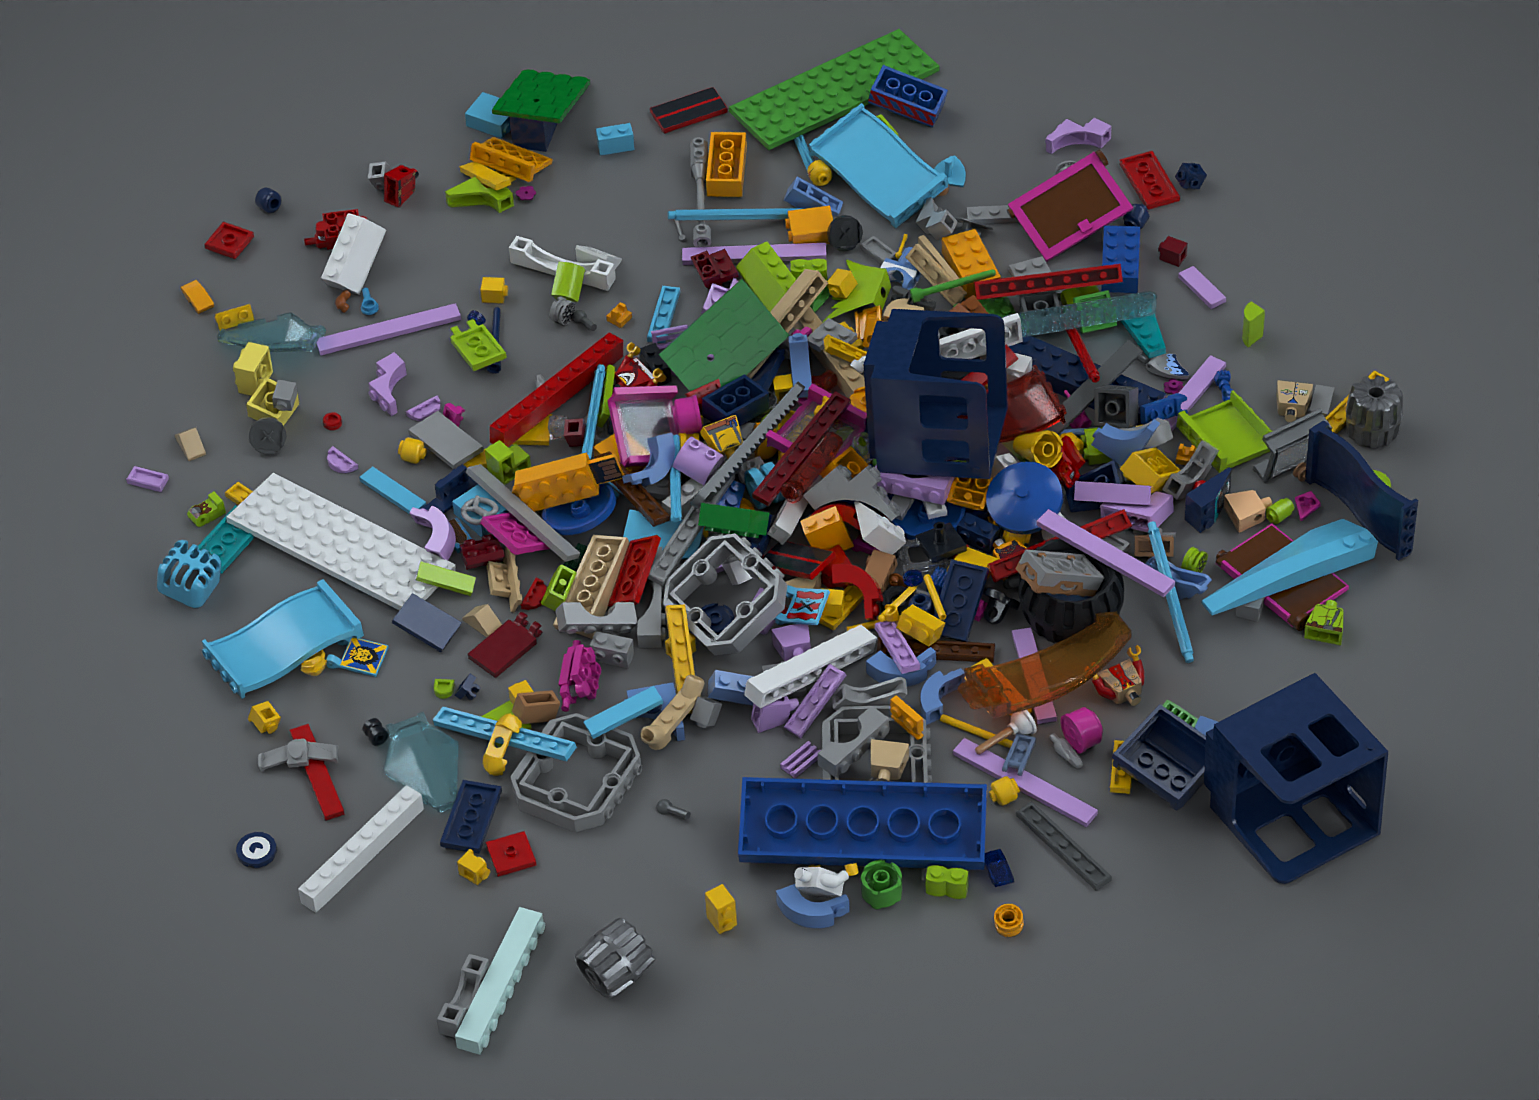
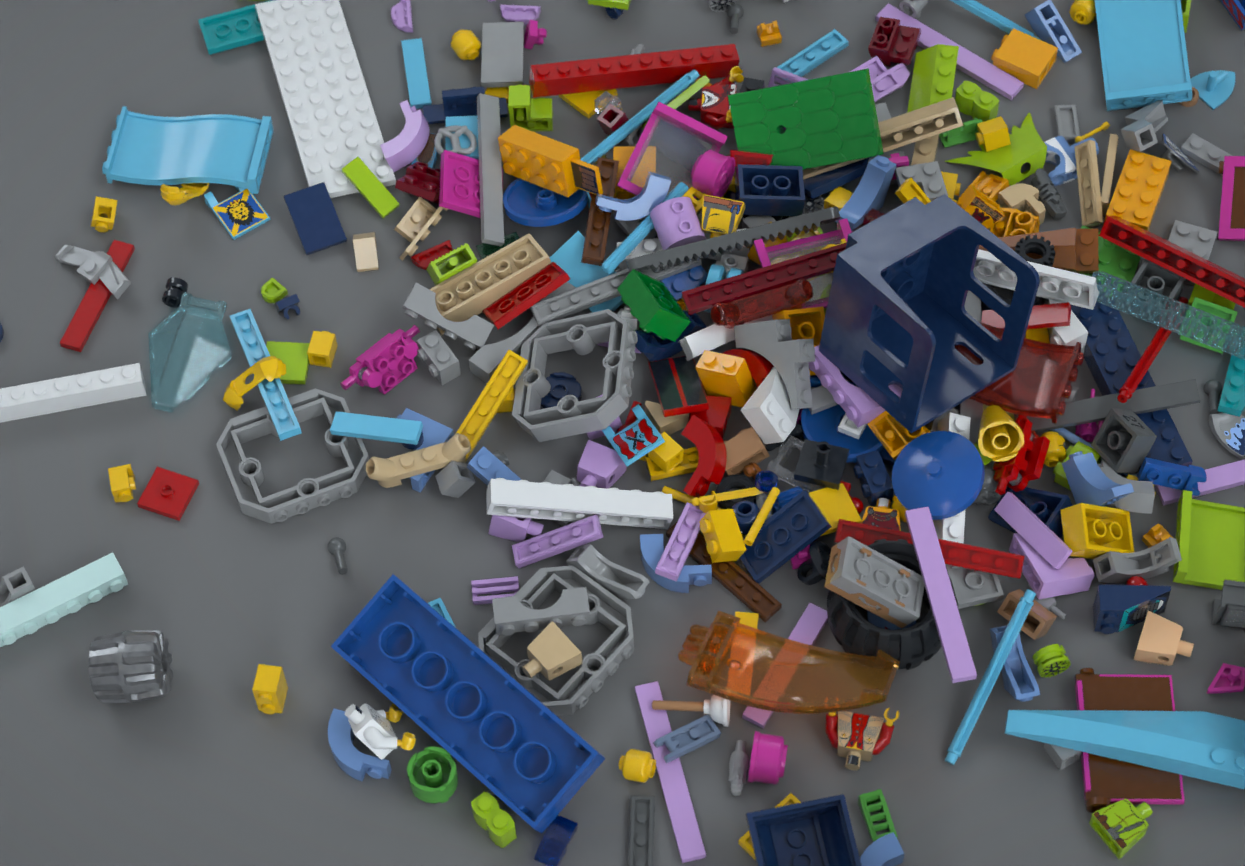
camera: 40 degrees right, 10 degrees up
medium azure piece [157,540,221,608] -> none
dark blue plate [440,780,502,854] -> none
dark red tile [468,612,543,678] -> none
medium nougat brick [512,690,560,724] -> none
black tile [827,215,863,251] -> none
light orange plate [890,695,924,740] -> none
bright green piece [910,269,996,303] -> none
medium blue arch [920,668,965,725] -> none
yellow bar [940,714,1013,748] -> none
magenta plant [1164,378,1184,394] -> none
lime brick [1266,498,1295,524] -> none

